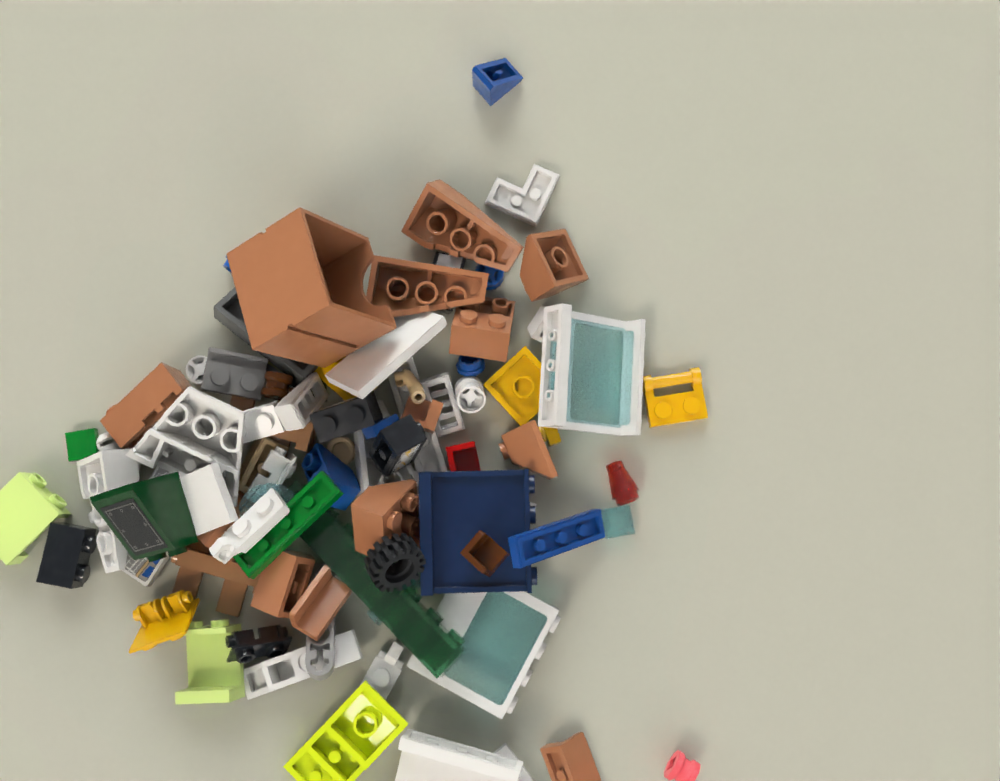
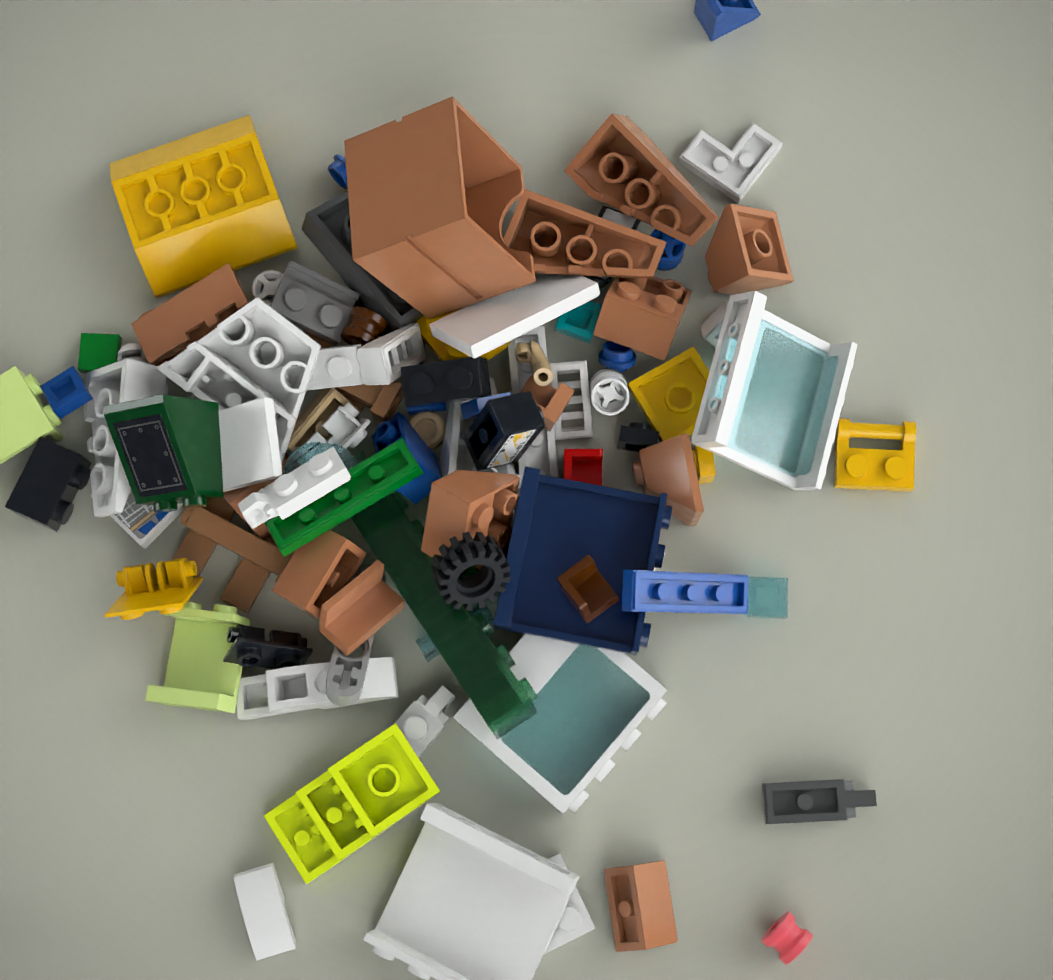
camera: 15 degrees right, 5 degrees down
clear red cone [606,461,639,506] -> none
none -> blue plate [40,366,93,419]
none -> yellow slope [109,115,298,298]
none -> teal plate [555,301,602,344]
none -> black plate [617,422,660,453]
none -> dark grey hinge [762,779,877,824]

